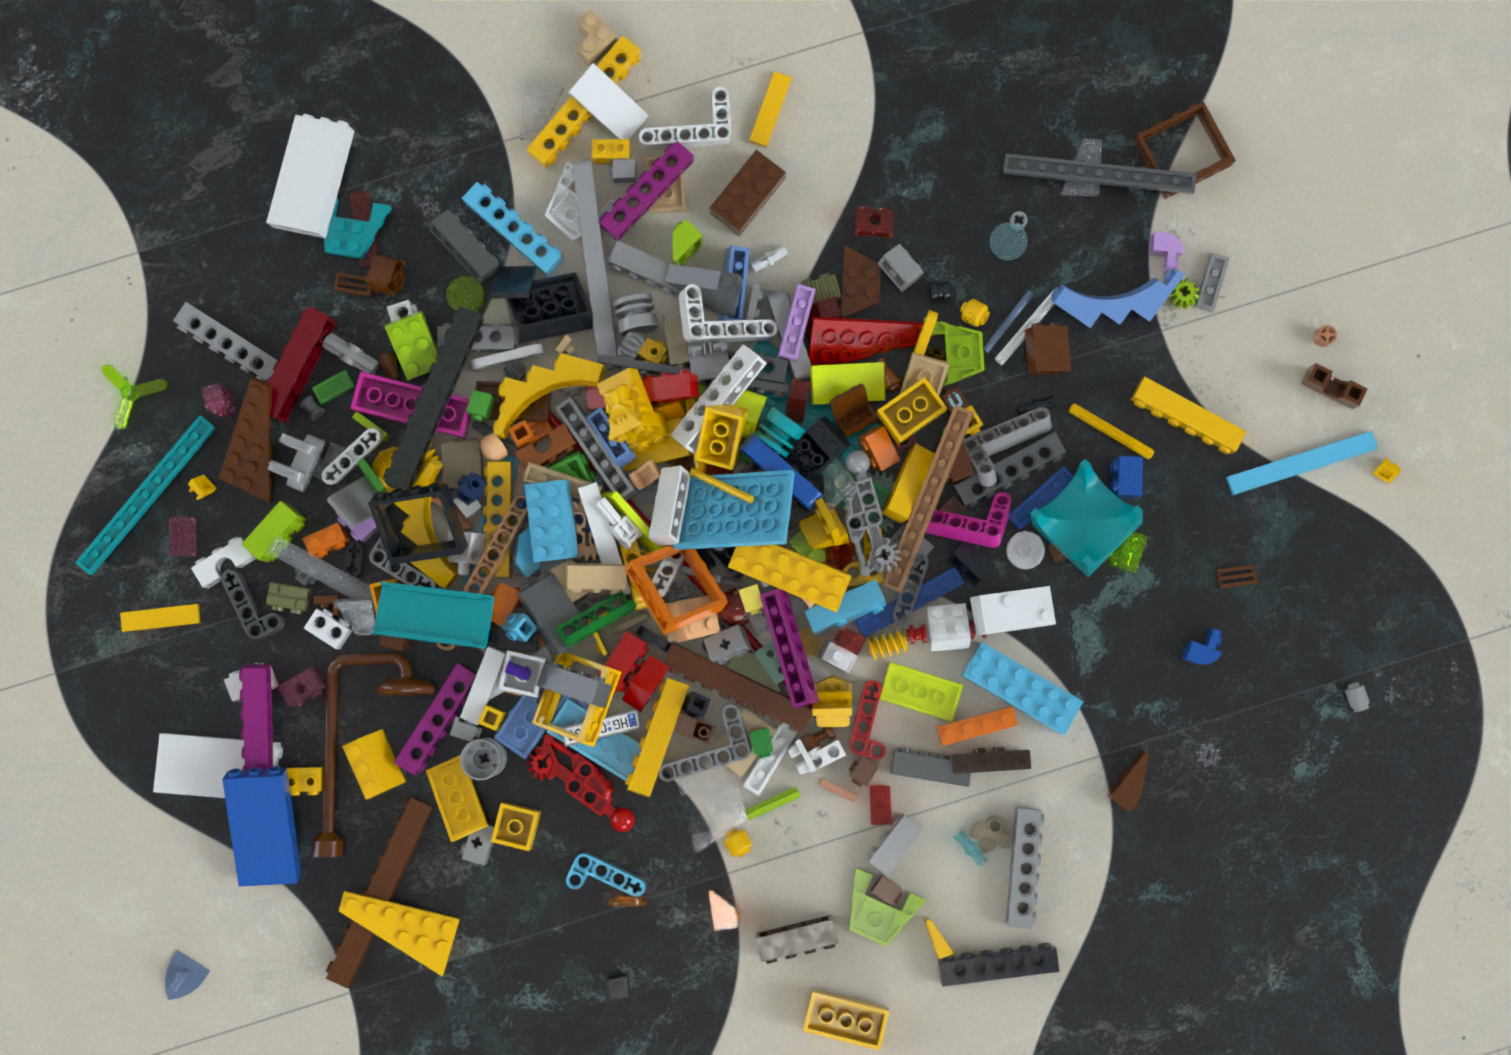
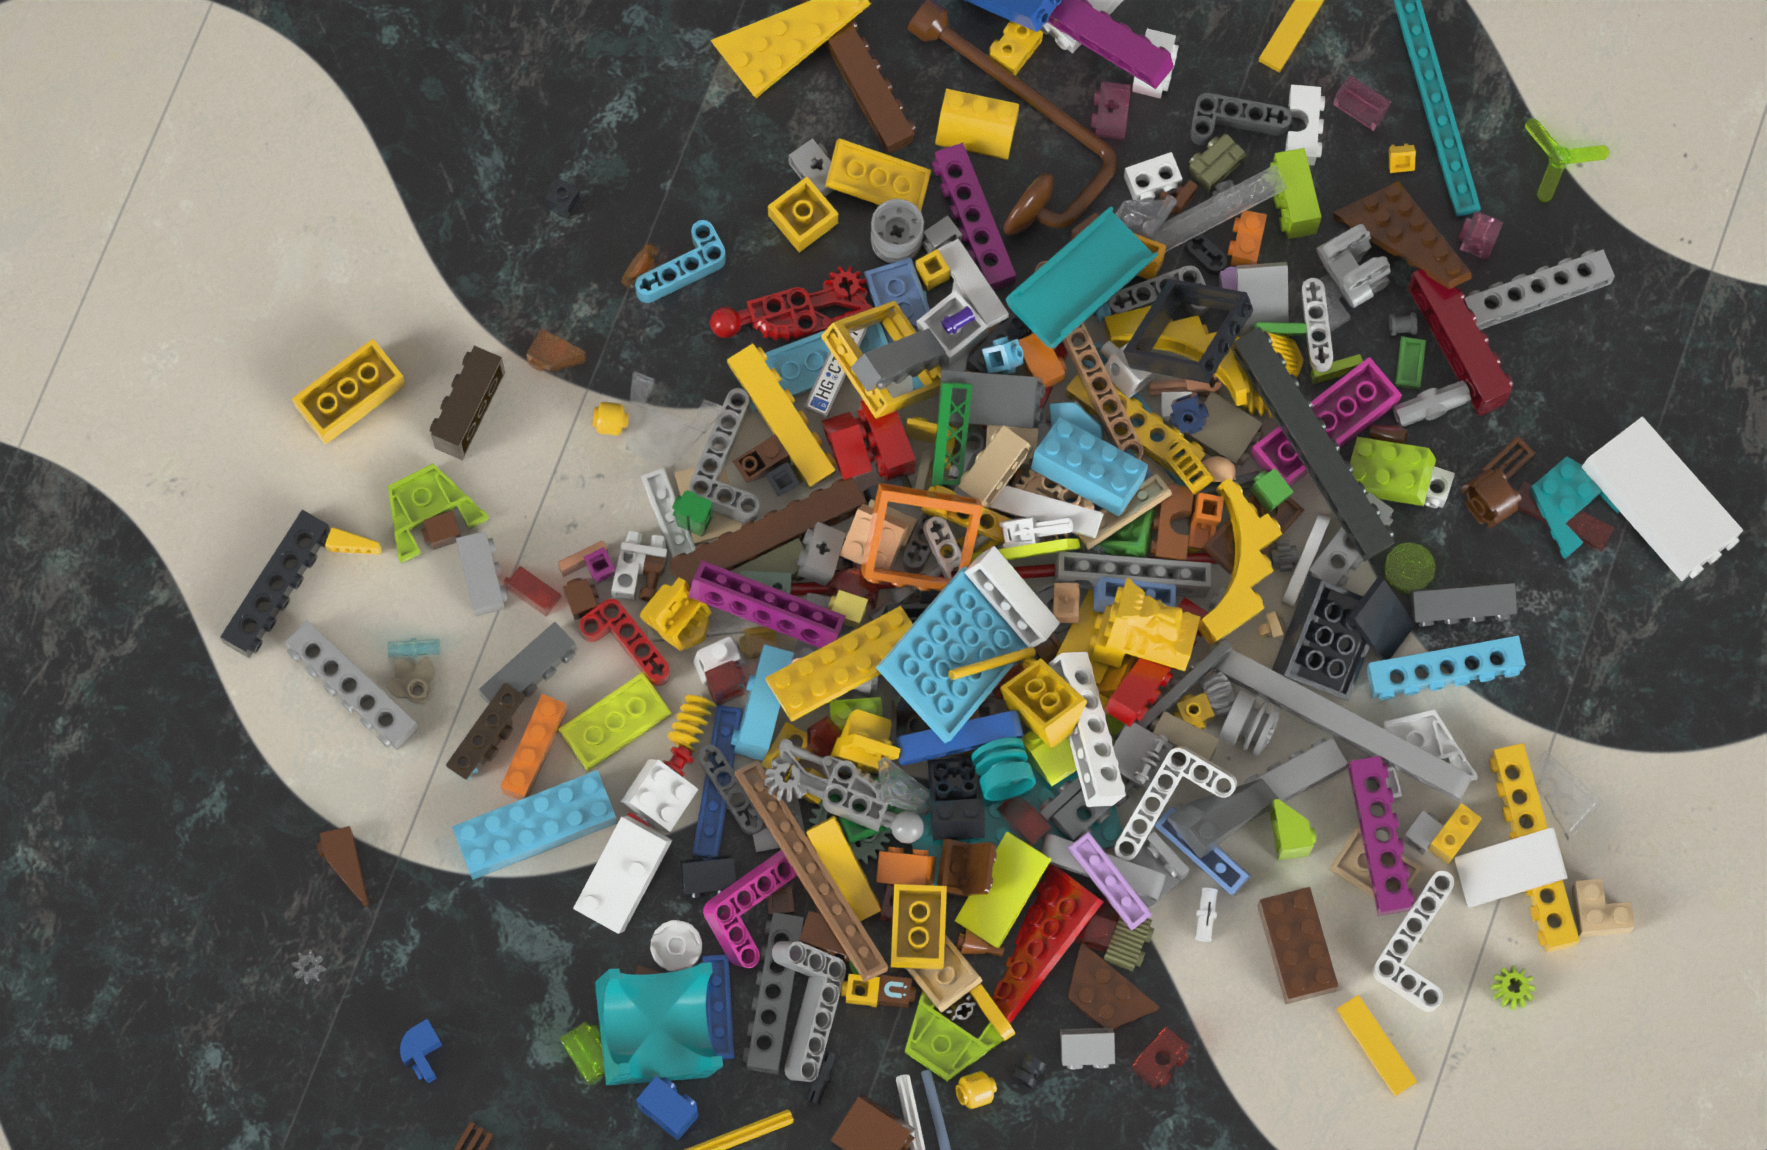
camera: 125 degrees right, 10 degrees down
lime axle [745,787,800,820] -> none
none -> magenta leg [584,547,615,585]
none -> yellow slope [1163,440,1215,495]
none -> lime gear [1491,965,1536,1010]

